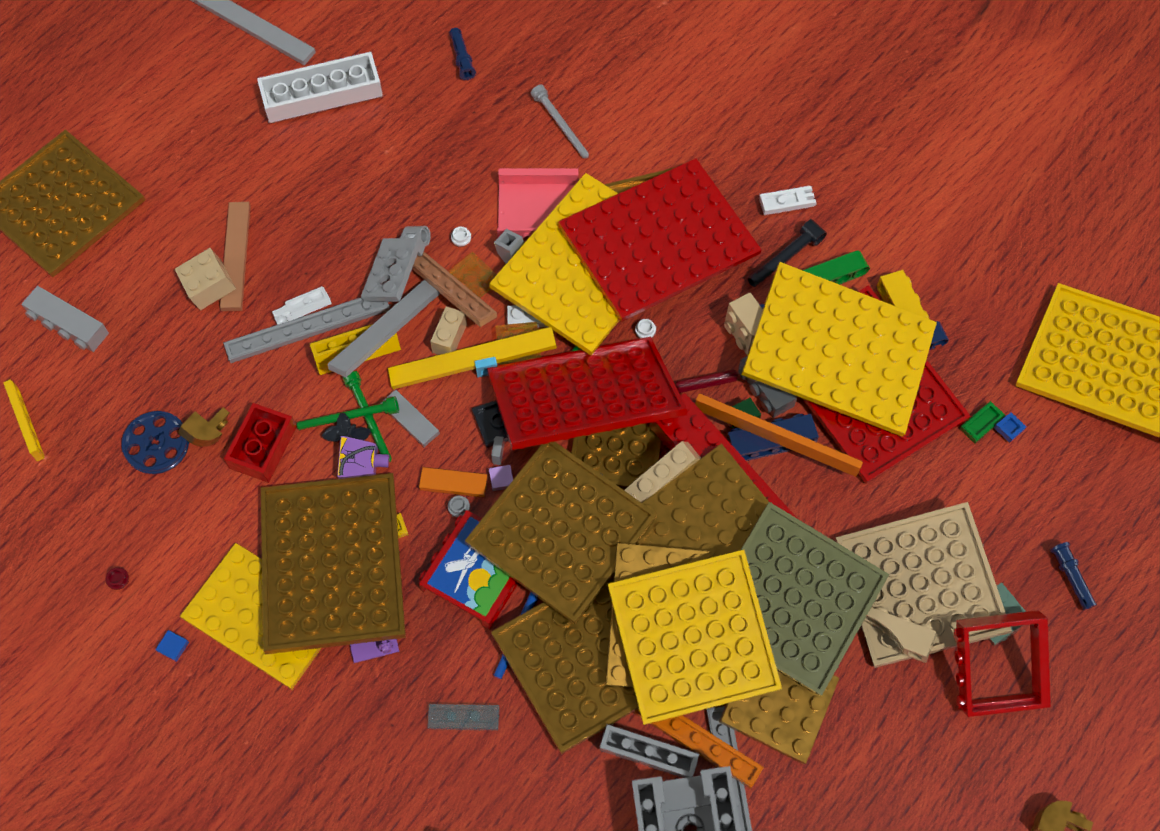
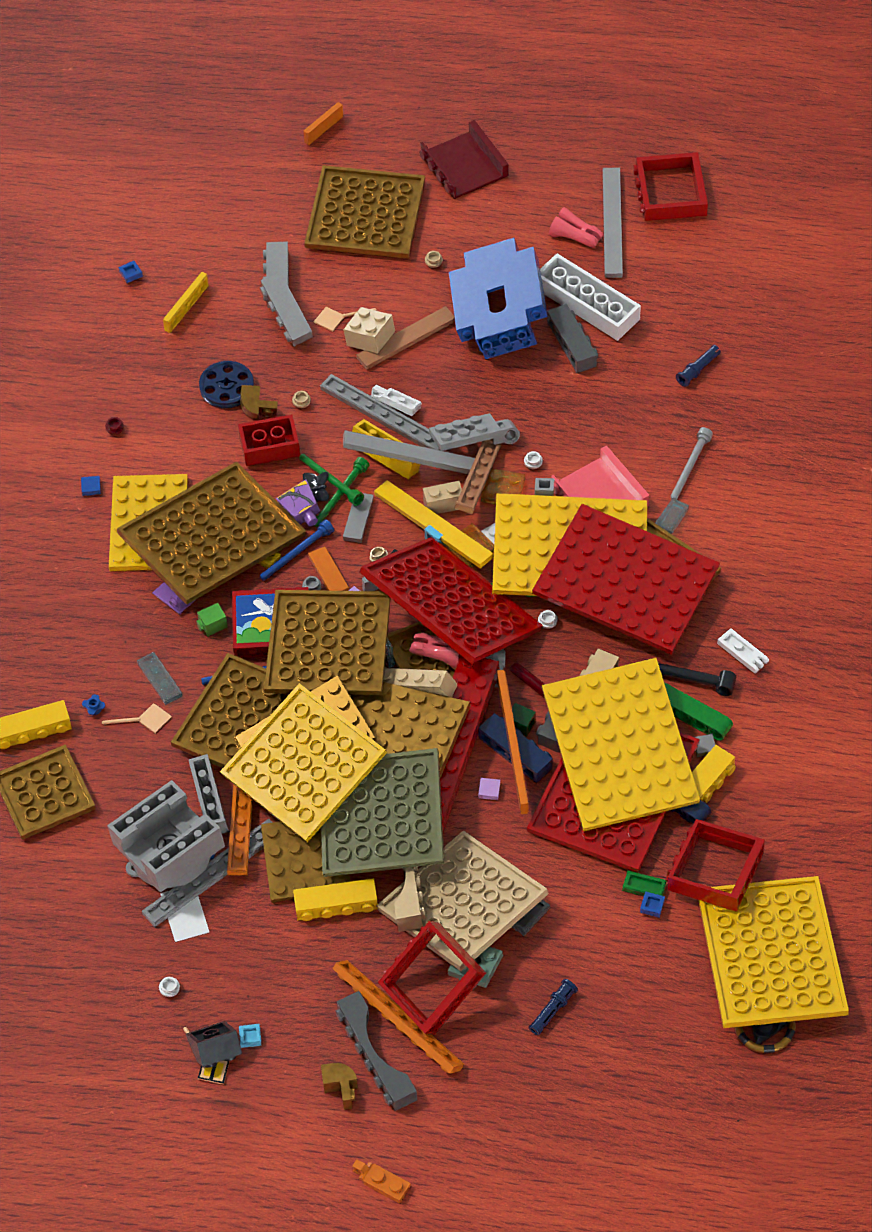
camera: 60 degrees right, 10 degrees down
none -> blue plate [82,694,105,715]
none -> light nougat piece [102,703,172,734]
none -> bright green brick [196,603,228,637]
none -> light grey brick [260,271,313,346]
none -> blue piece [260,519,335,581]
none -> tan plate [292,391,311,408]
none -> yellow brick [293,878,378,921]
none -> light nougat piece [314,307,376,332]
none -> orange plate [333,960,464,1074]
none -> dark grey arch [335,991,417,1111]
none -> tan plate [370,547,388,562]
none -> coral piece [409,633,460,670]
none -> dark red panel [419,120,509,199]
none -> tan plate [425,251,443,267]
none -> panel [449,238,548,359]
none -> lavender tile [478,778,501,800]
none -> dark grey brick [547,304,598,373]
none -> coral piece [549,207,604,248]
none -> clear light blue tile [656,498,689,534]
none -> red window [665,819,765,912]
none -> light grey tile [695,734,715,757]

